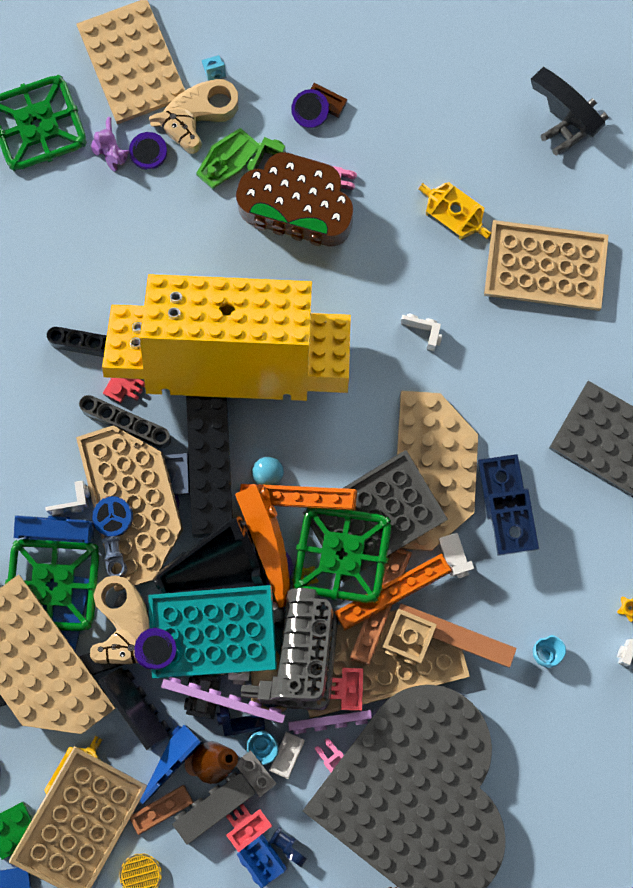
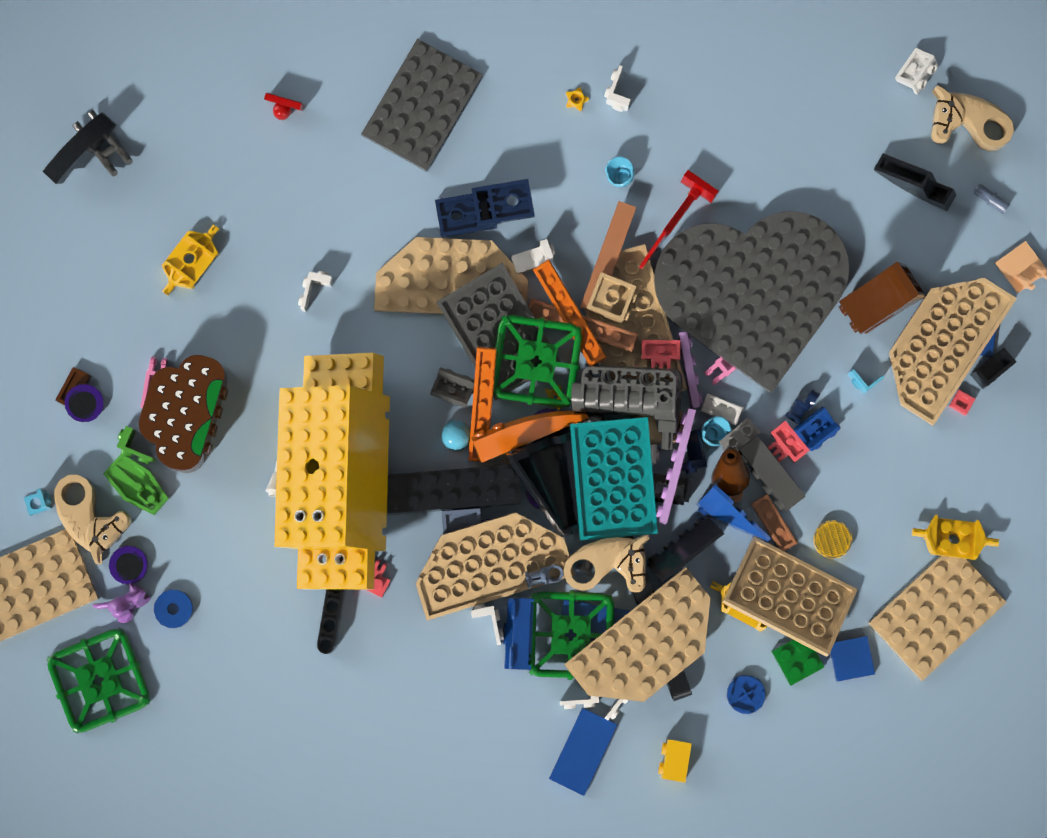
camera: 90 degrees left, 5 degrees up
dark grey beam [79,395,171,449] -> none
blue tile [92,496,133,537] -> none
tile [134,628,176,670] -> none
tan plate [484,220,609,311] -> none
none -> blue tile [154,590,193,628]
none -> red tile [264,93,305,120]
none -> dark grey bracket [430,367,474,408]
none -> red piece [639,170,719,269]

